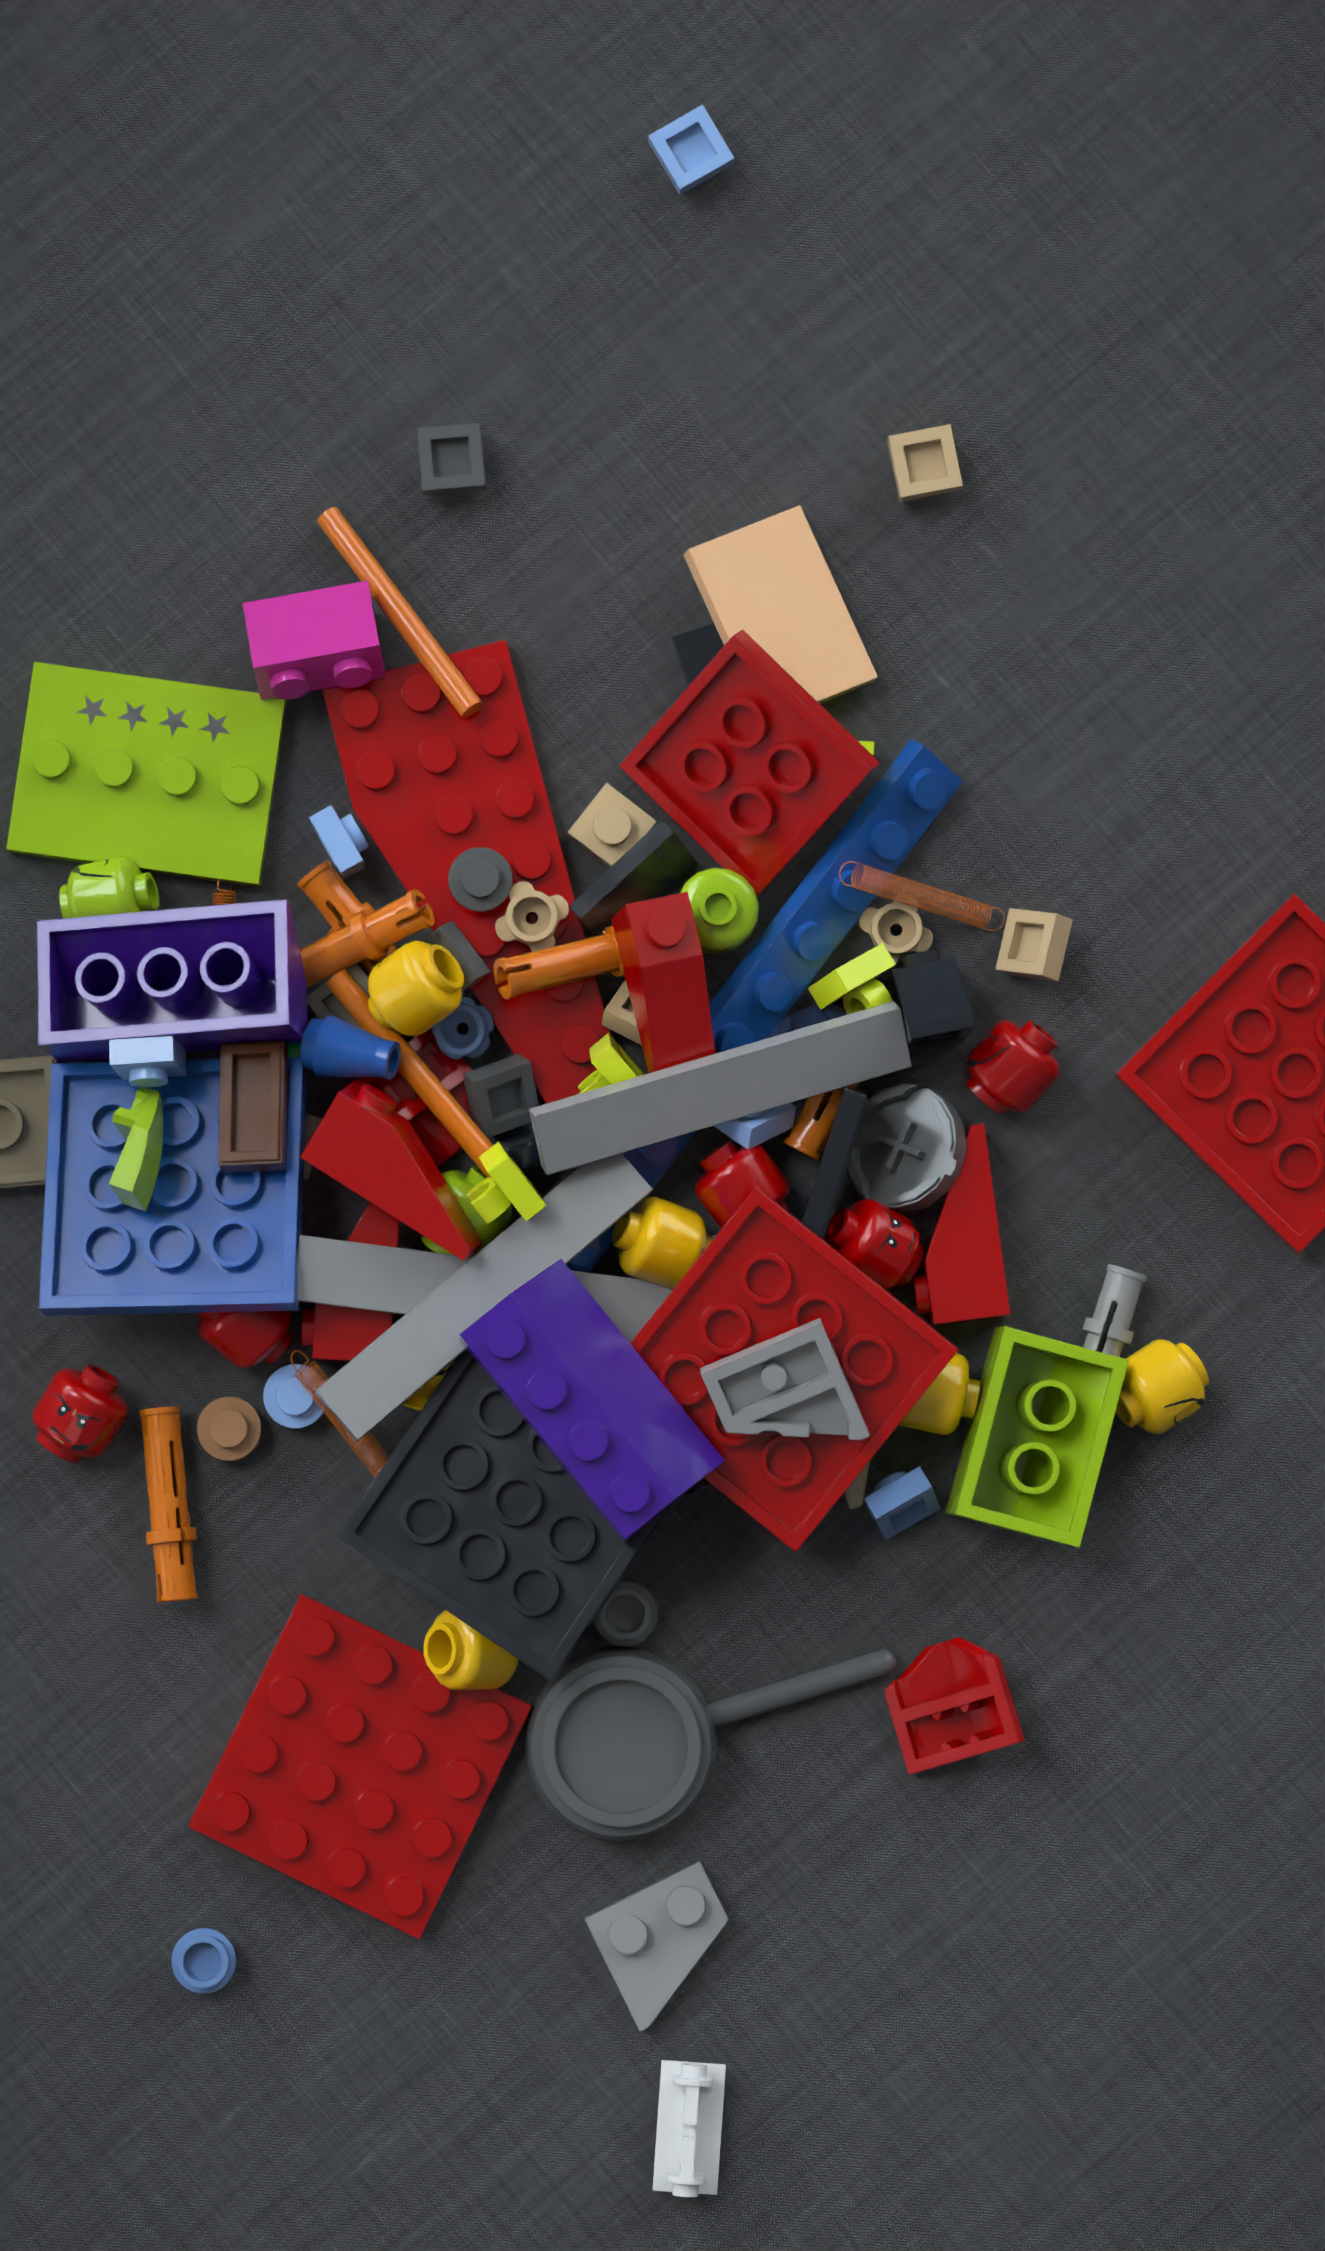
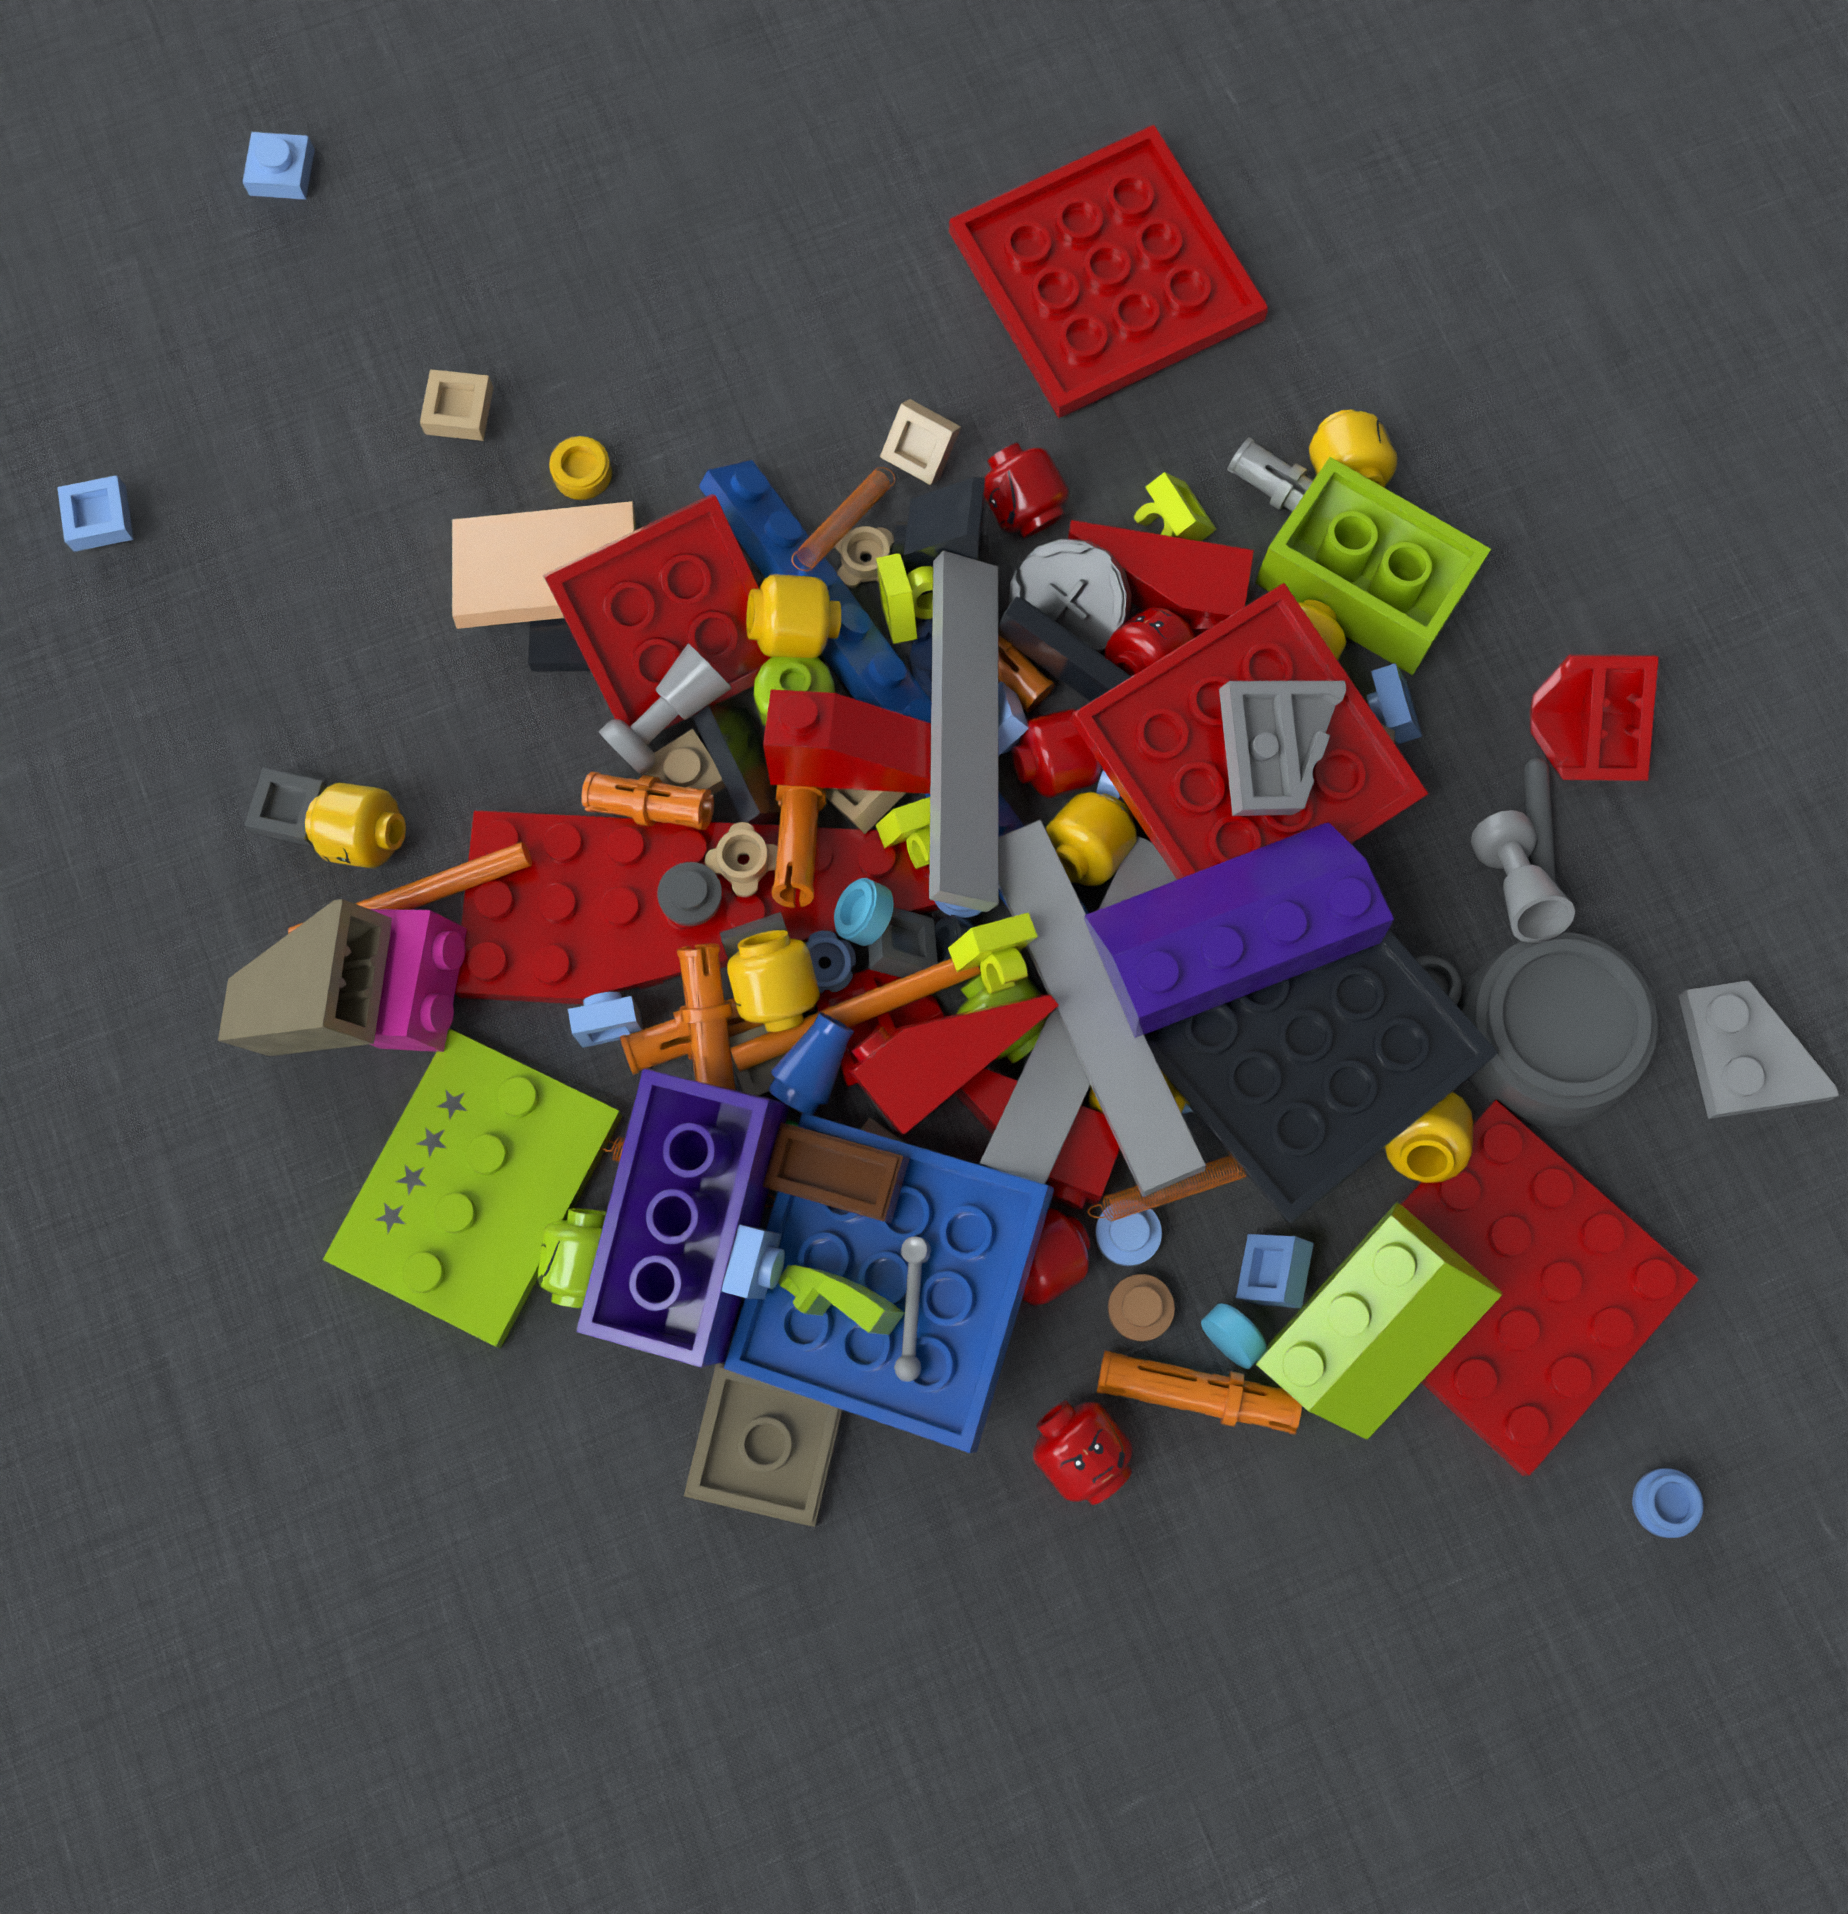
camera: 65 degrees left, 10 degrees down
none -> dark tan slope [218,899,392,1056]
none -> light blue plate [243,132,315,200]
none -> yellow head [305,783,406,869]
none -> yellow tile [549,436,612,500]
none -> orange pin [581,772,714,830]
none -> light grey piece [599,643,732,776]
none -> yellow head [746,574,841,658]
none -> medium azure tile [834,878,894,946]
none -> light grey hinge [894,1236,931,1382]
none -> neon yellow tile [1134,472,1217,541]
none -> medium azure tile [1201,1303,1267,1369]
none -> medium blue plate [1236,1234,1314,1308]
none -> lime slope [1256,1202,1502,1440]
none -> light grey piece [1471,810,1575,943]

